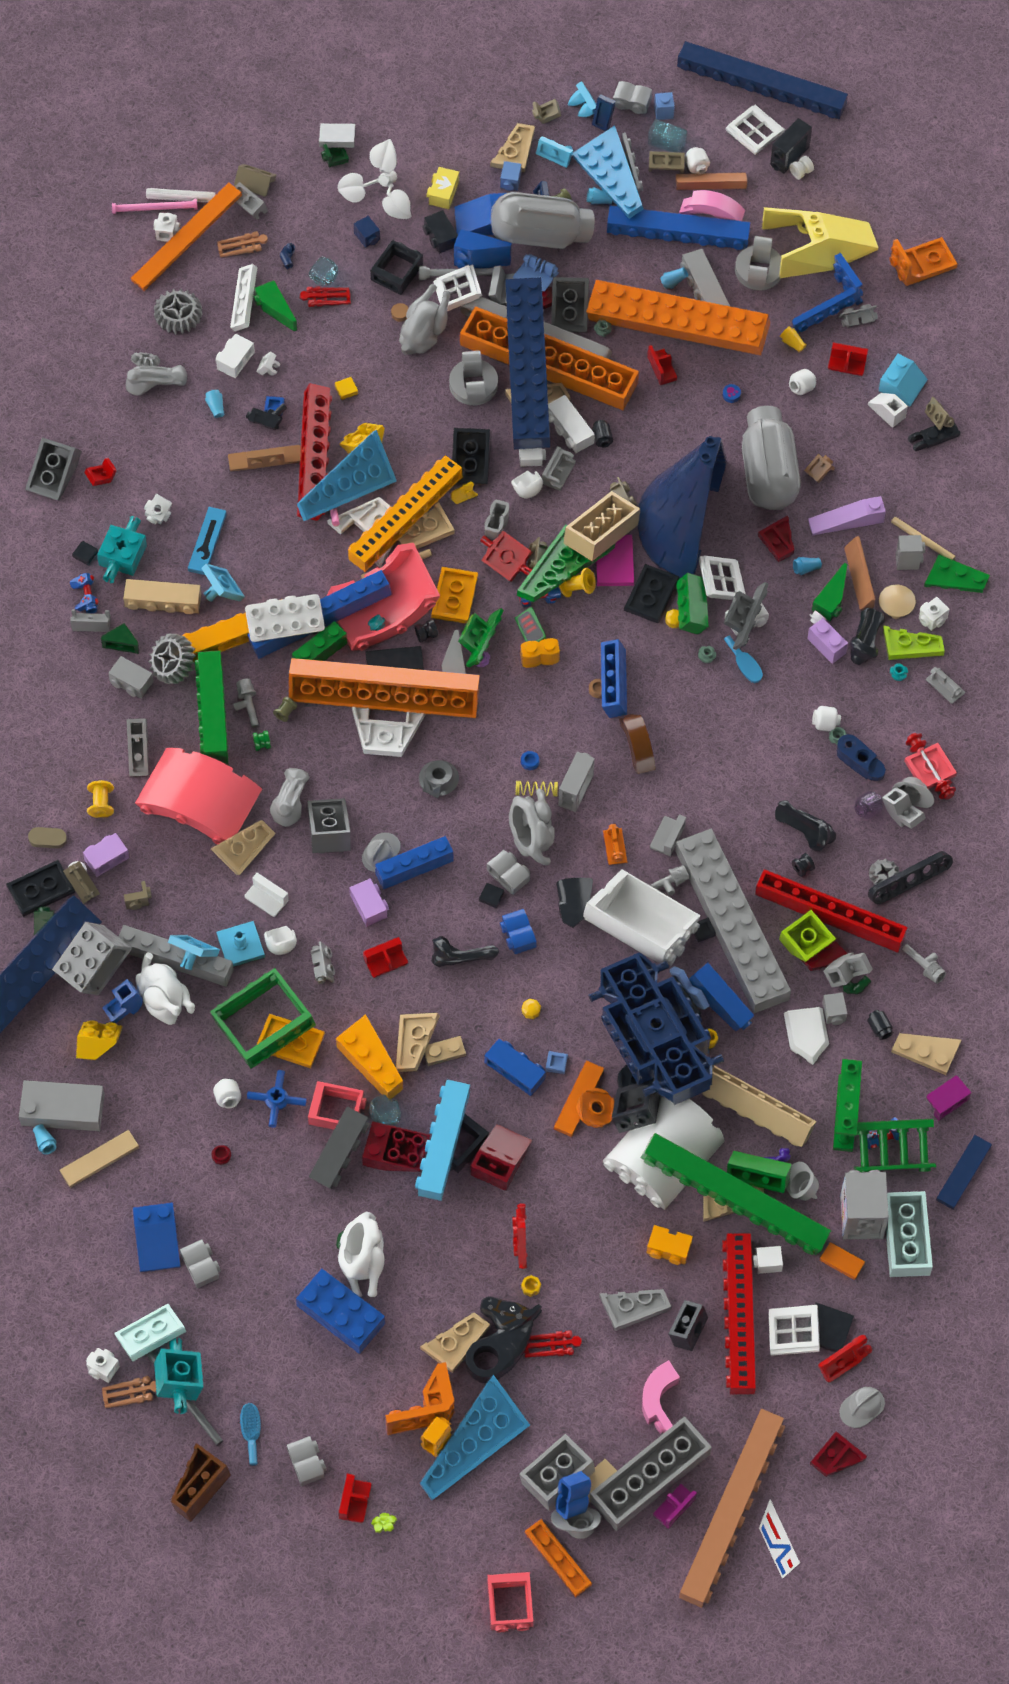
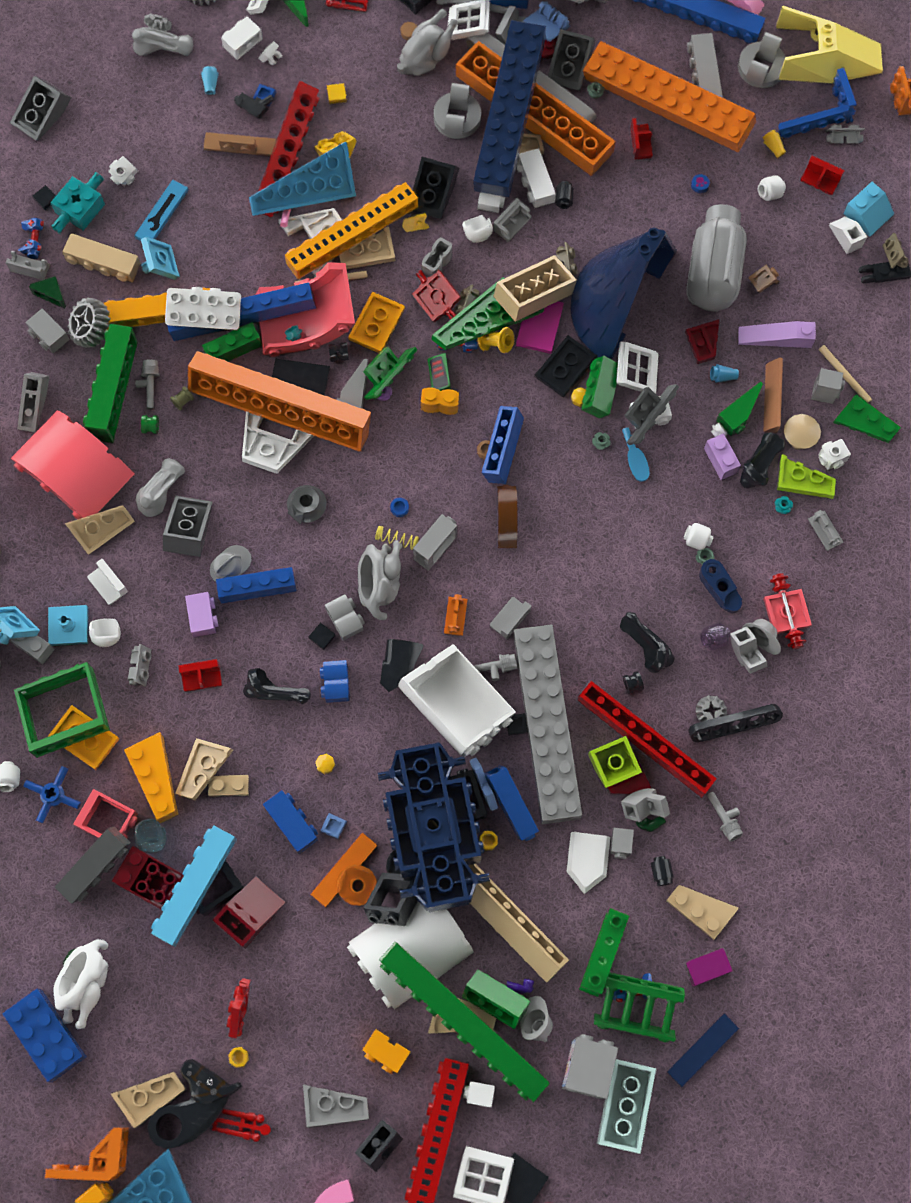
camera: 15 degrees right, 10 degrees up
red bracket [84,458,117,486] -> none
dark azure cone [661,267,688,289] -> none
orange tile [820,1242,865,1280] -> none

